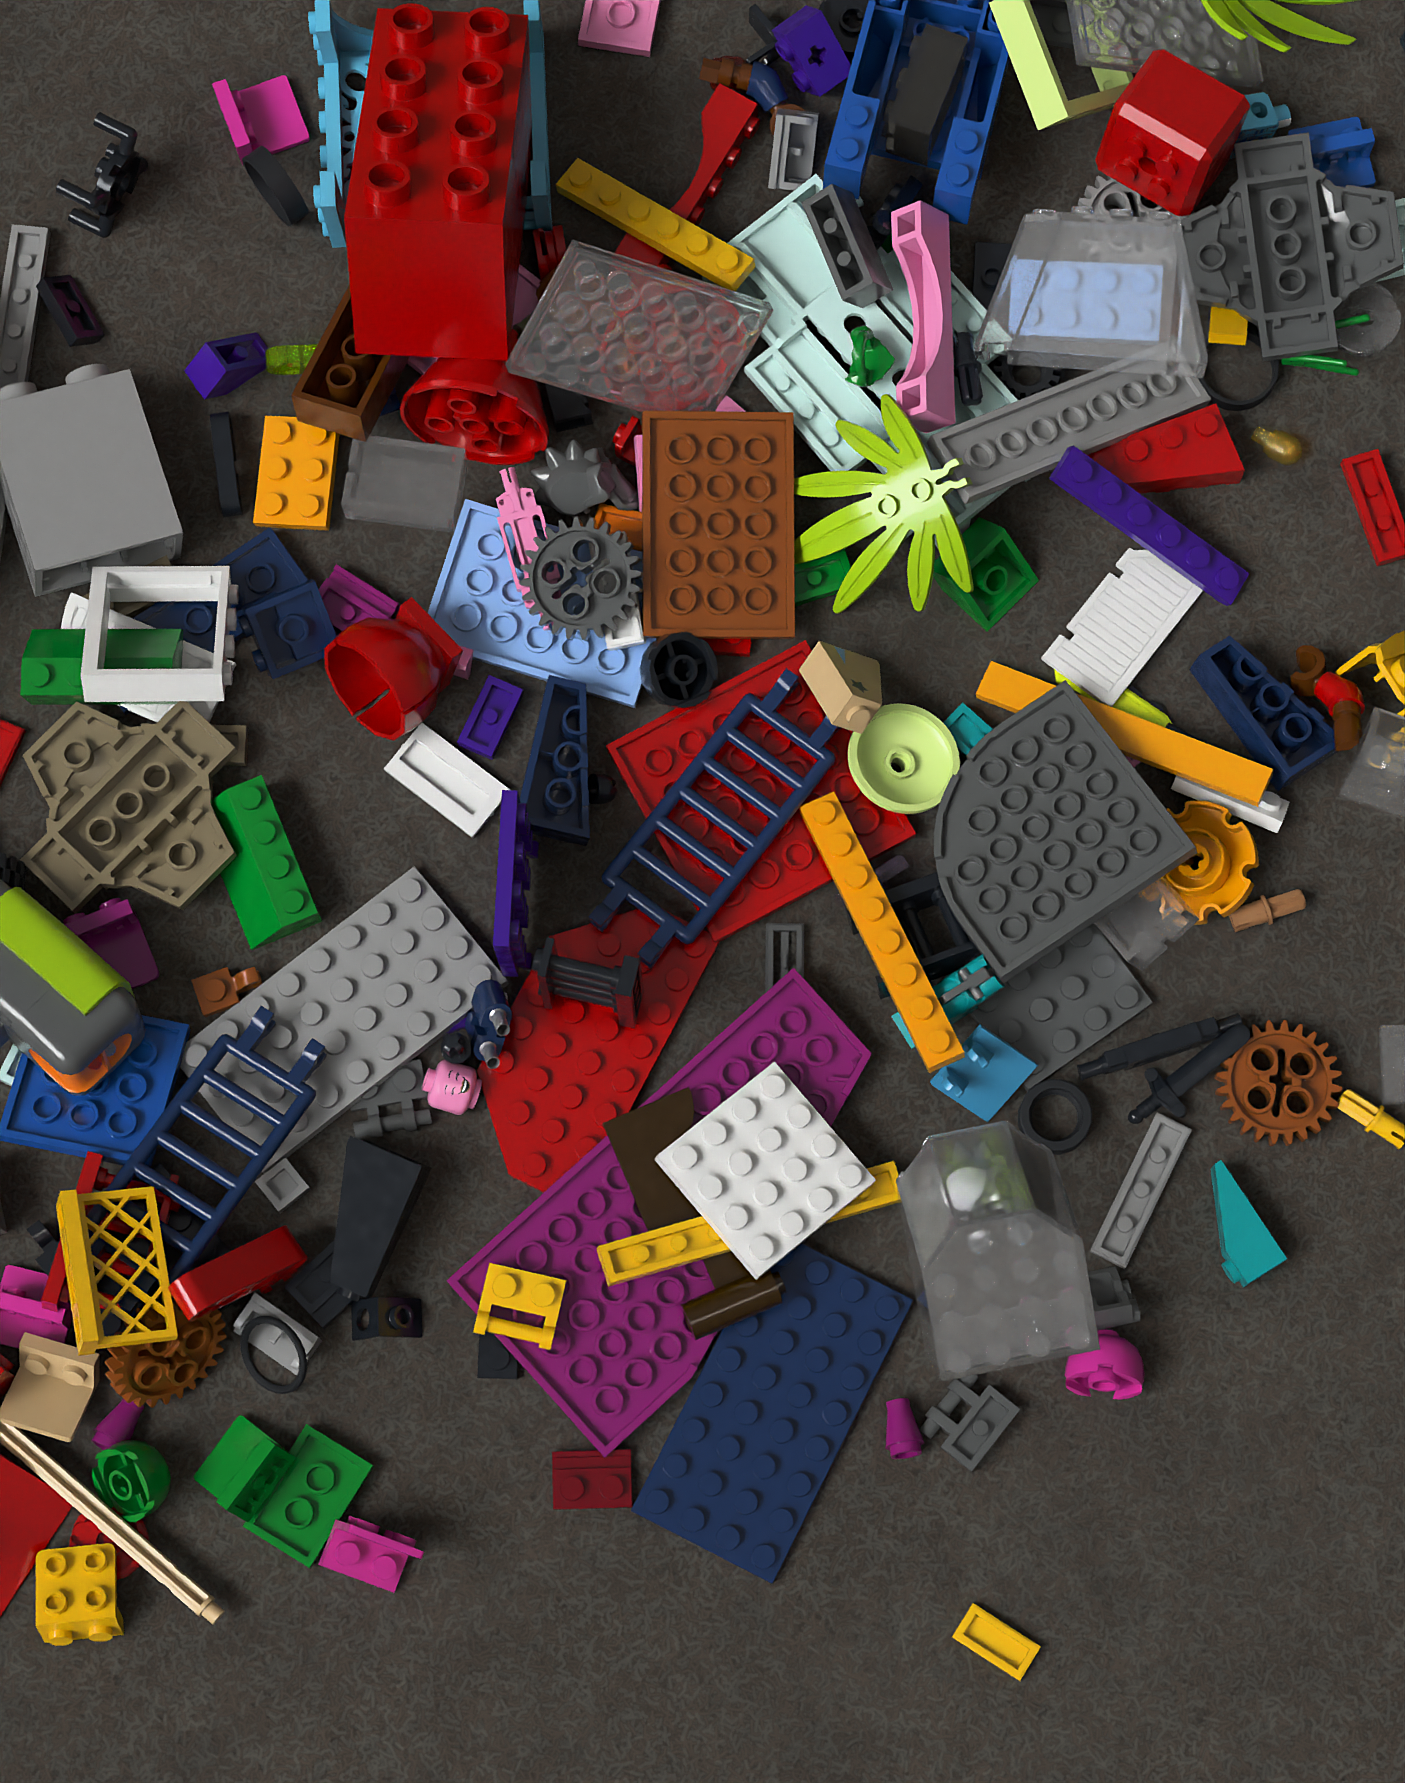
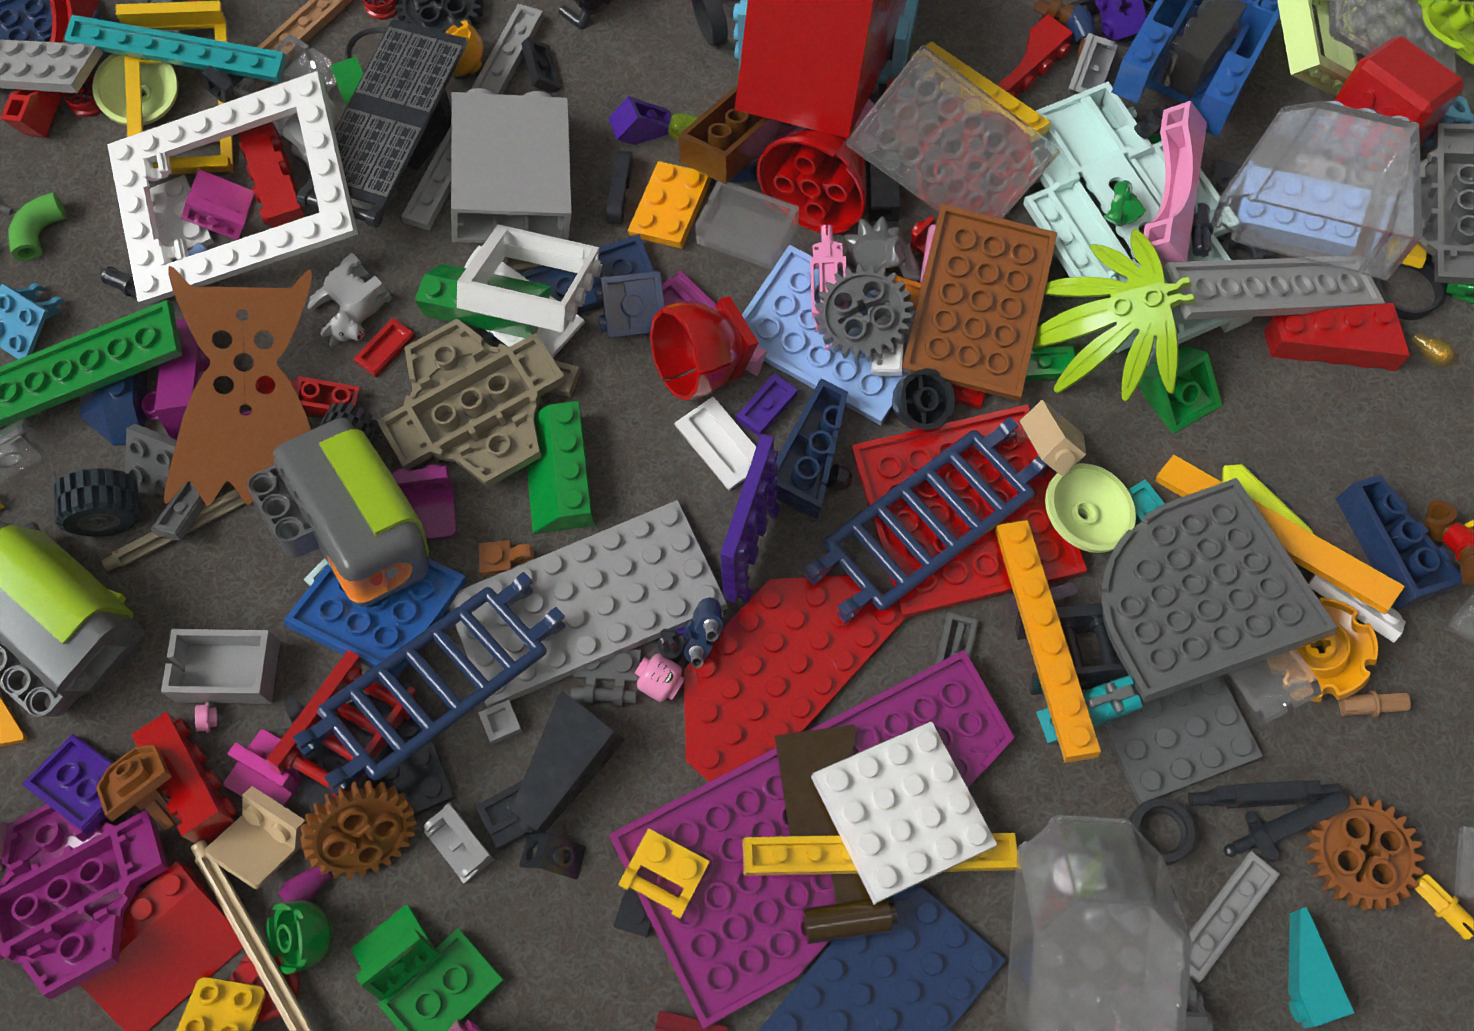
camera: 15 degrees right, 10 degrees down
yellow fence [56,1186,178,1356] -> none
red beam [168,1225,308,1322] -> none
black tyre [240,1316,307,1394] -> none
black fence [532,937,644,1029] -> none
dark grey brick [801,184,893,308] -> none
dark azure plate [930,1024,1038,1122] -> none
white piece [1041,548,1203,707] -> none
dark purple plate [1049,445,1249,606] -> none

